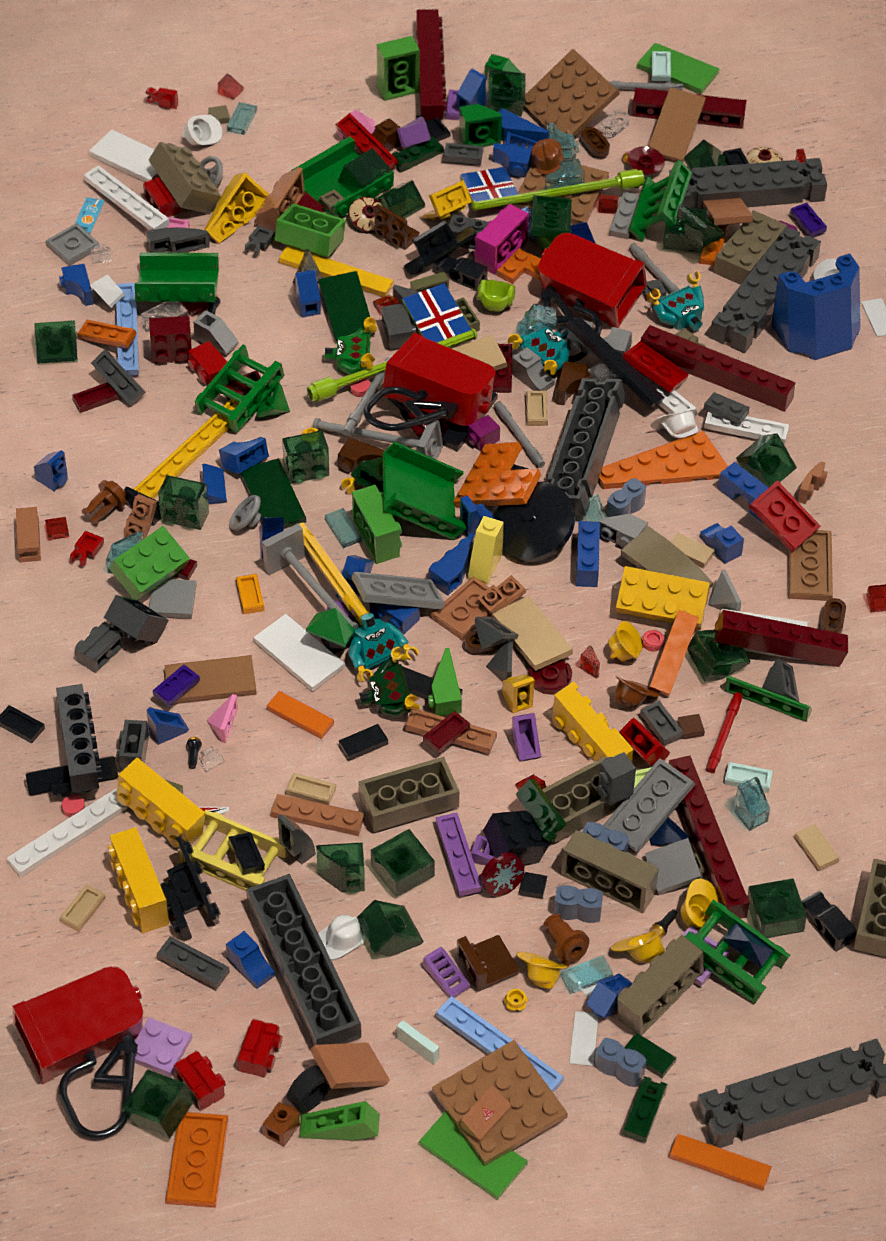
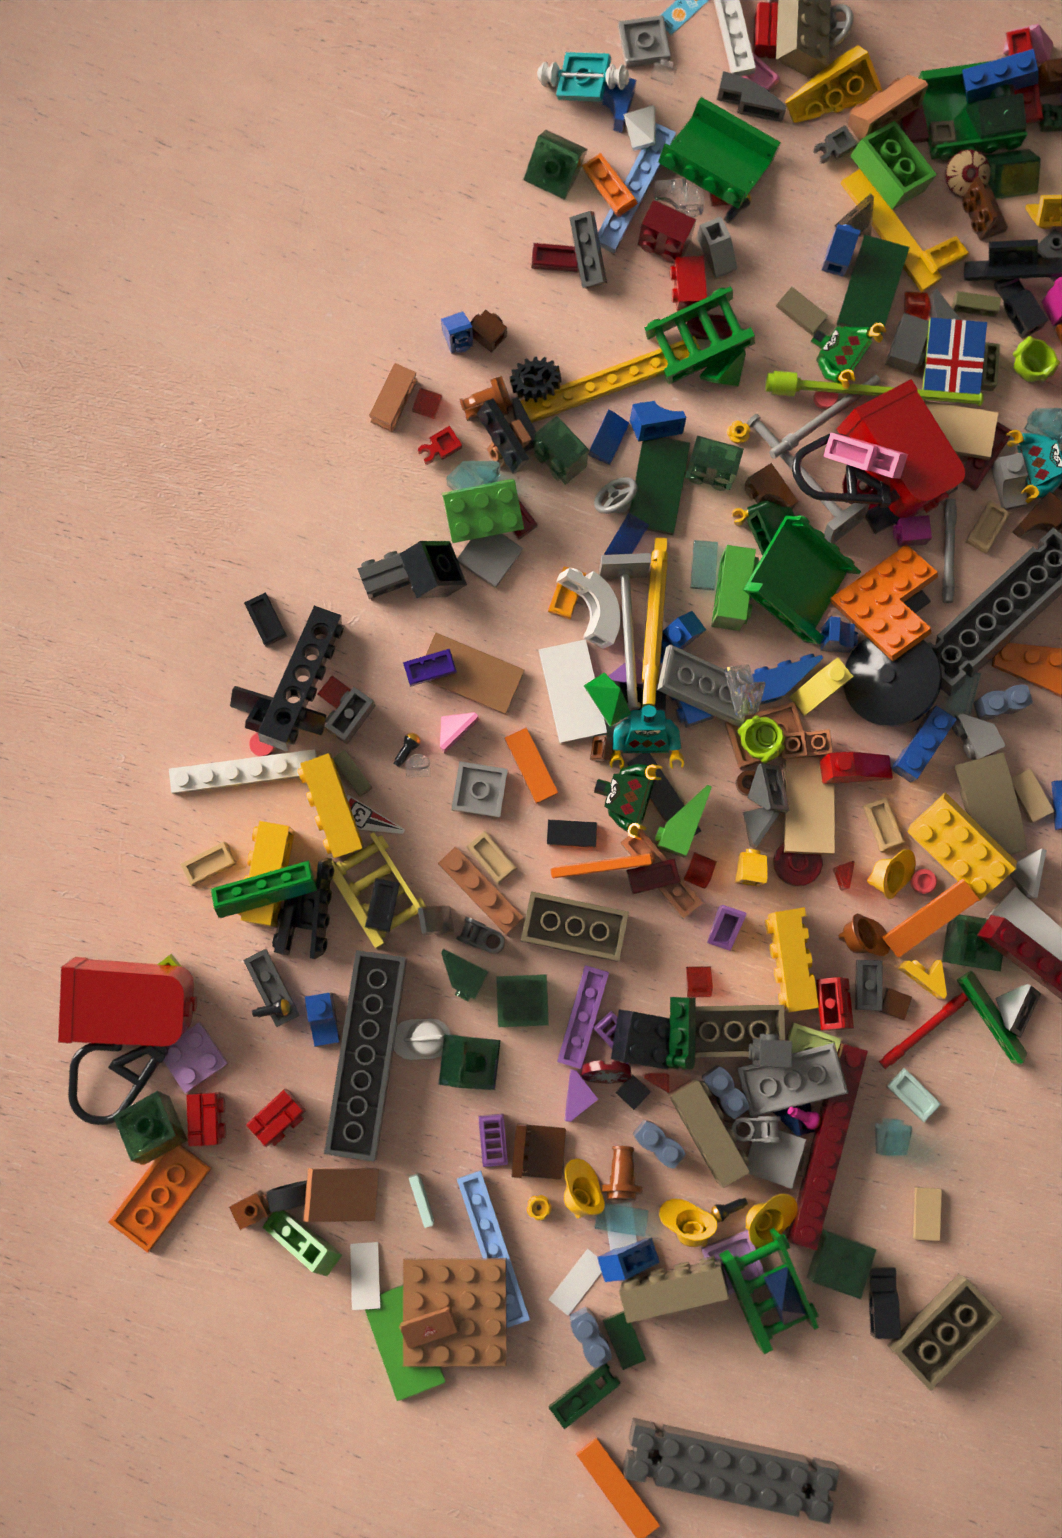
camera: 25 degrees right, 30 degrees up
blue slope [146,707,189,745] -> none
none -> green slope [211,861,317,918]
none -> black piece [252,999,291,1017]
none -> clear red tile [317,675,351,709]
none -> white sticker [350,1242,380,1310]
none -> light grey plate [451,761,508,818]
none -> dark grey piece [456,917,505,954]
none -> reddish brown brick [470,309,507,353]
none -> black plate [477,399,530,473]
none -> black gear [510,356,562,402]
none -> teal plate [538,52,629,102]
none -> orange tile [551,853,655,879]
none -> white arch [556,568,620,649]
none -> medium lavender slope [564,1069,598,1122]
none -> reddish brown tile [590,735,613,762]
none -> clear red slope [642,1072,670,1093]
none -> clear red slope [684,852,717,889]
none -> clear slope [724,665,765,716]
none -> light grey piece [731,1117,781,1143]
none -> lime hair [737,715,785,764]
none -> dark tan tile [776,287,828,335]
none -> dark pink piece [788,1107,821,1129]
none -> red slope [819,752,893,784]
none -> bright pink slope [823,433,908,478]
none -> tan tile [862,797,905,852]
none -> yellow slope [898,960,947,999]
none -> yellow plate [920,235,969,275]
none -> blue arch [962,49,1038,104]

